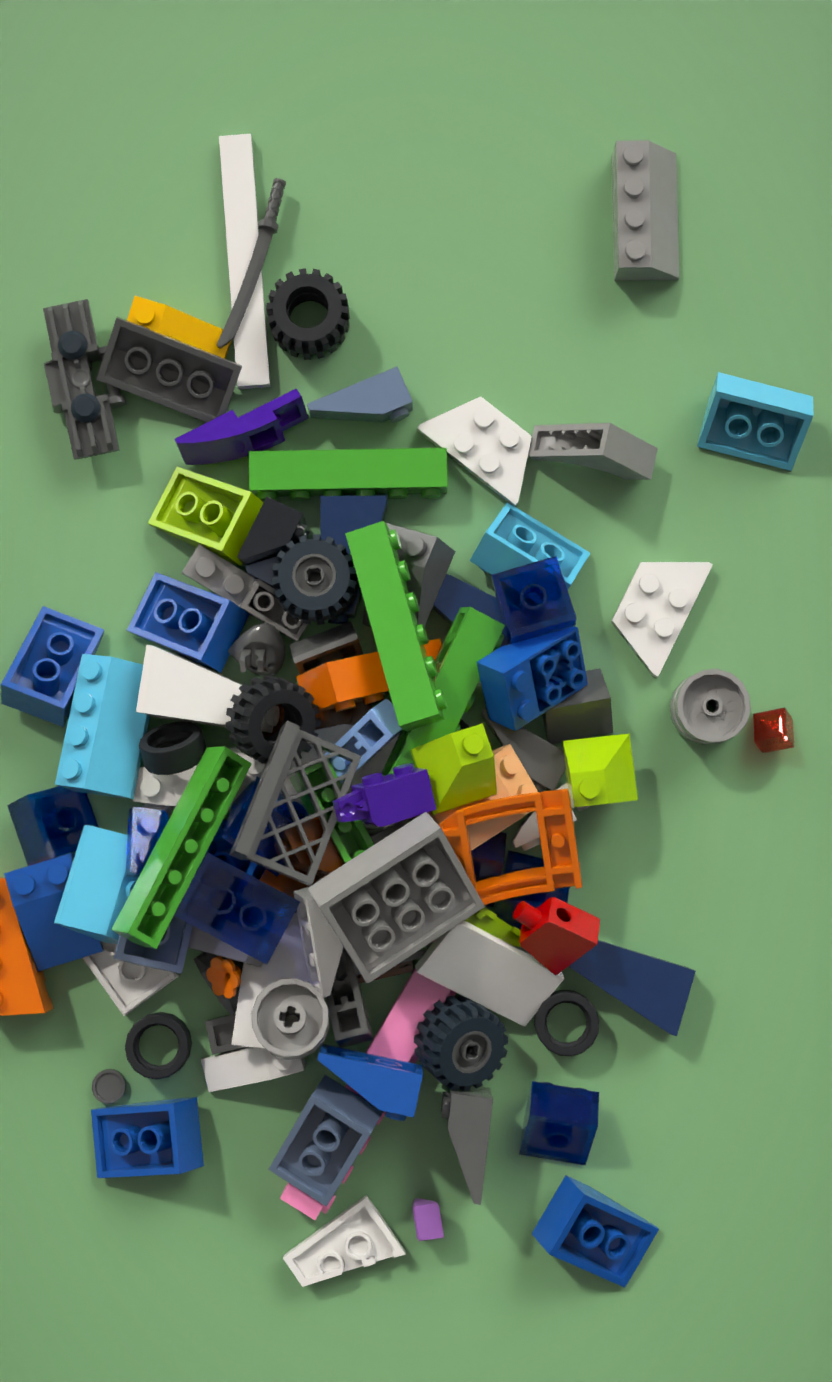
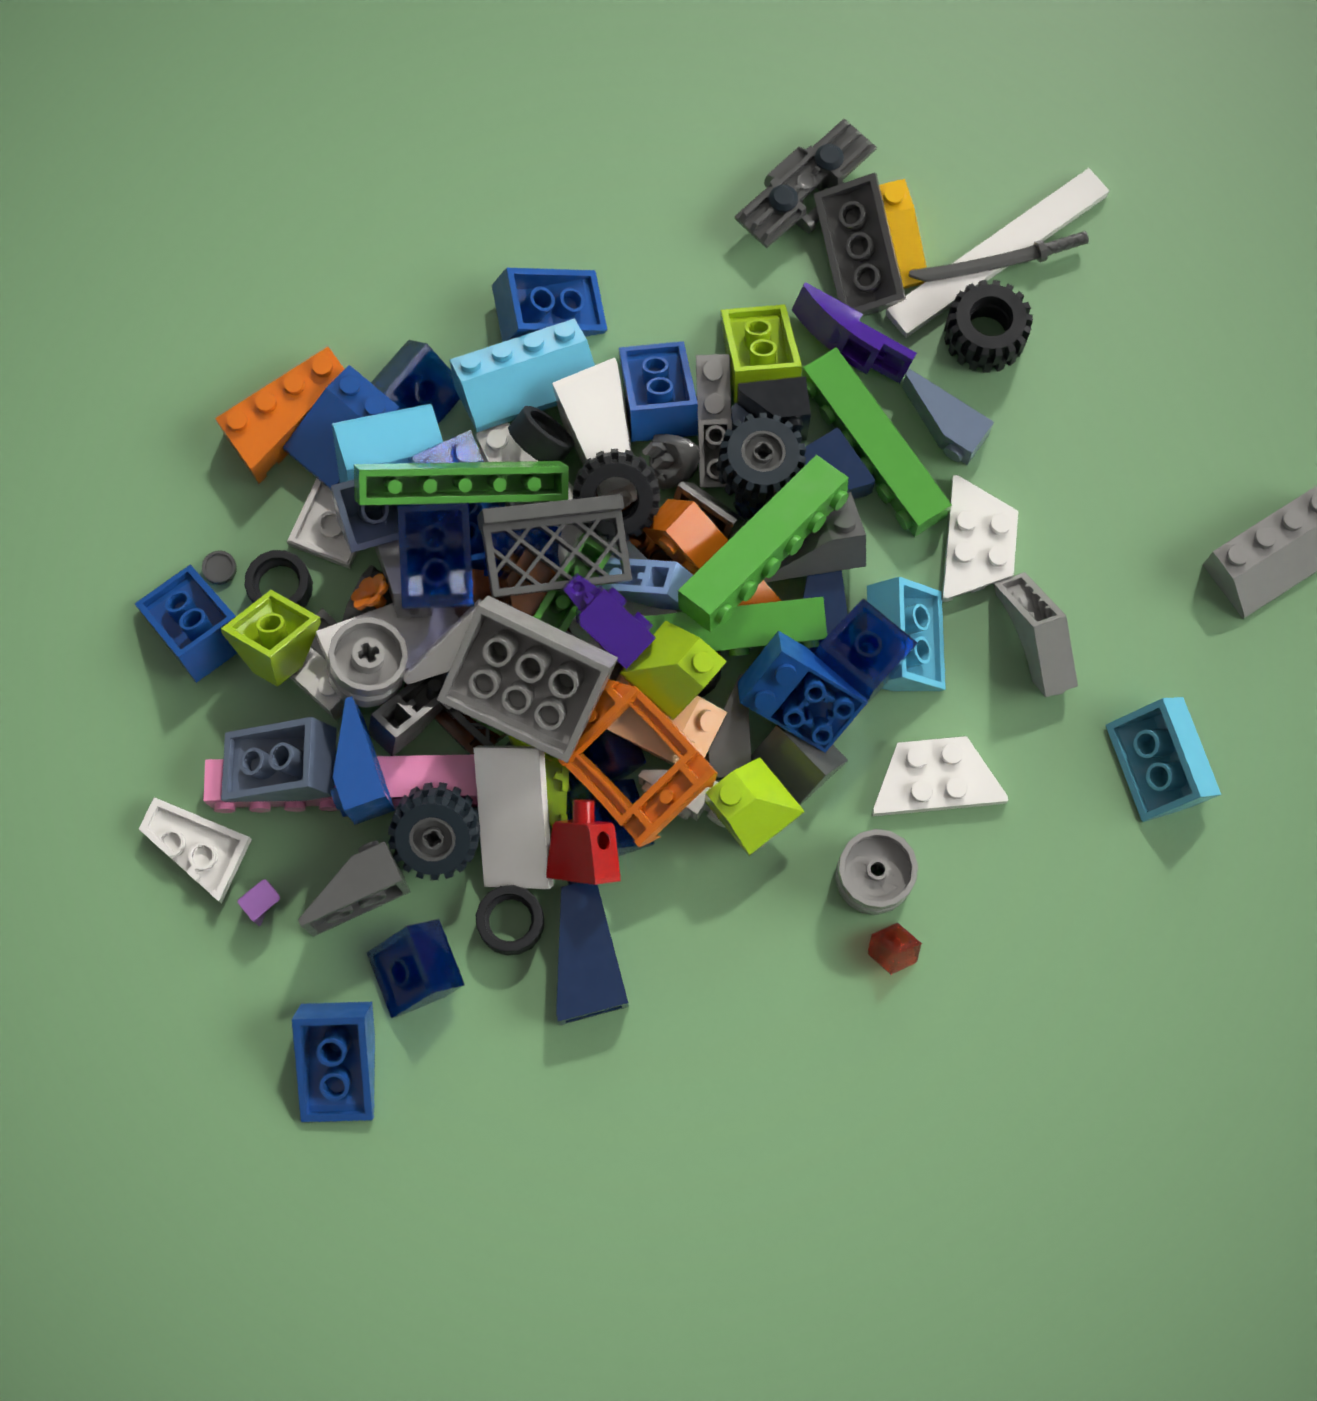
camera: 60 degrees right, 10 degrees down
none -> lime slope [221,590,321,687]

